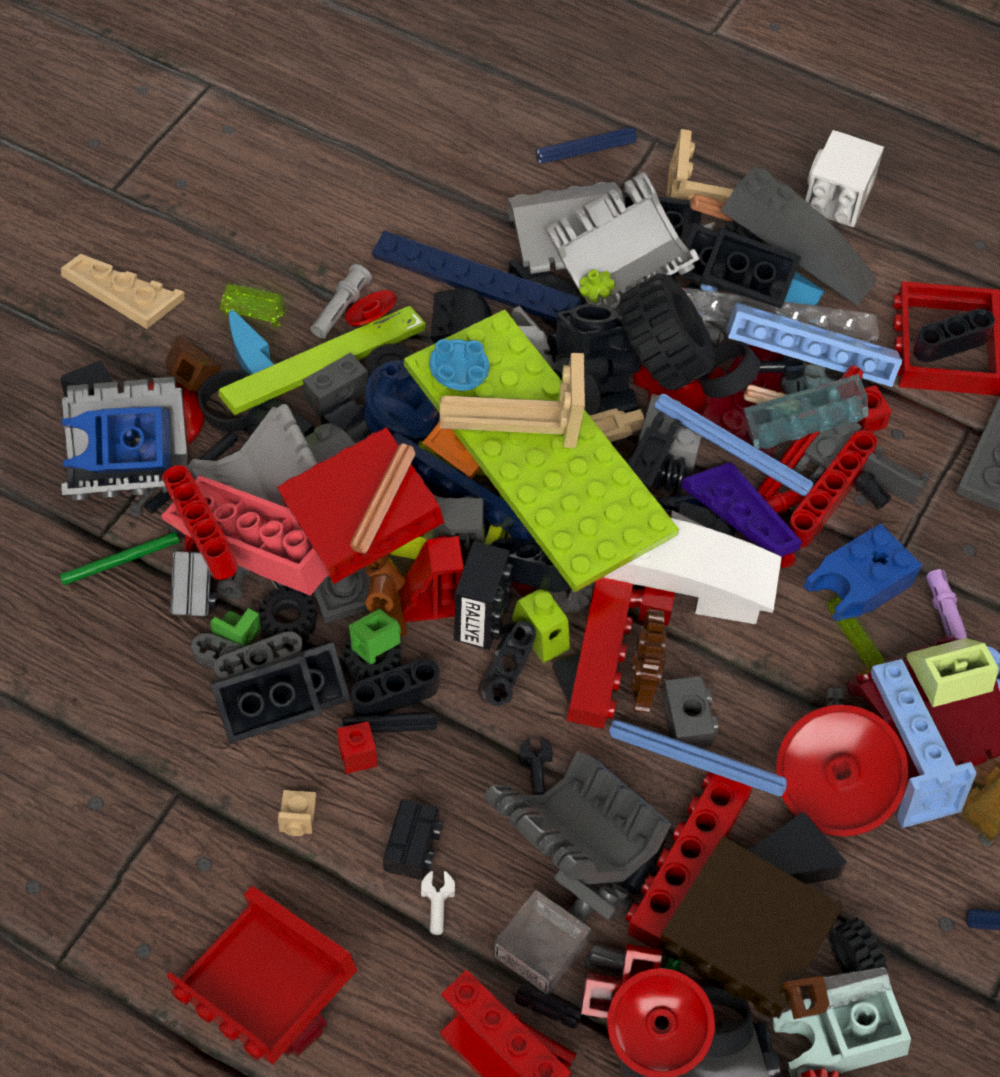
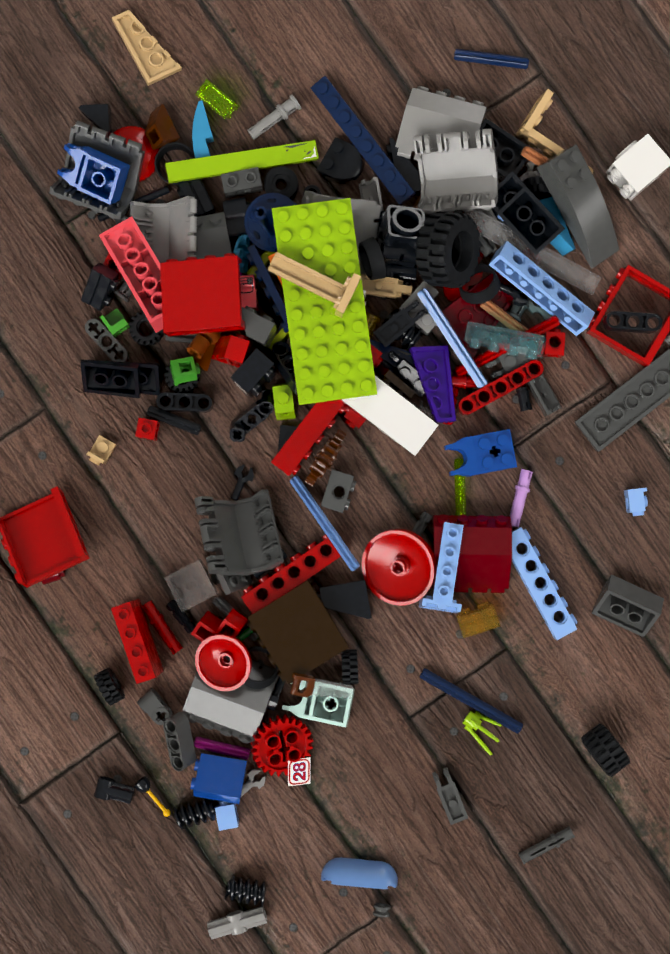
camera: 30 degrees right, 30 degrees up
green bar [59,532,180,586] -> none
red beam [162,465,238,580] -> none
dark grey beam [214,631,303,681] -> none
red dish [345,290,397,326] -> none
nougat axle [350,443,415,554] -> none
black brick [383,799,444,880] -> none
white bar [421,871,455,935] -> none
dark azure dish [429,339,490,391] -> none
lime plant [579,269,616,302] -> none
yellowish green slope [906,638,999,707] -> none

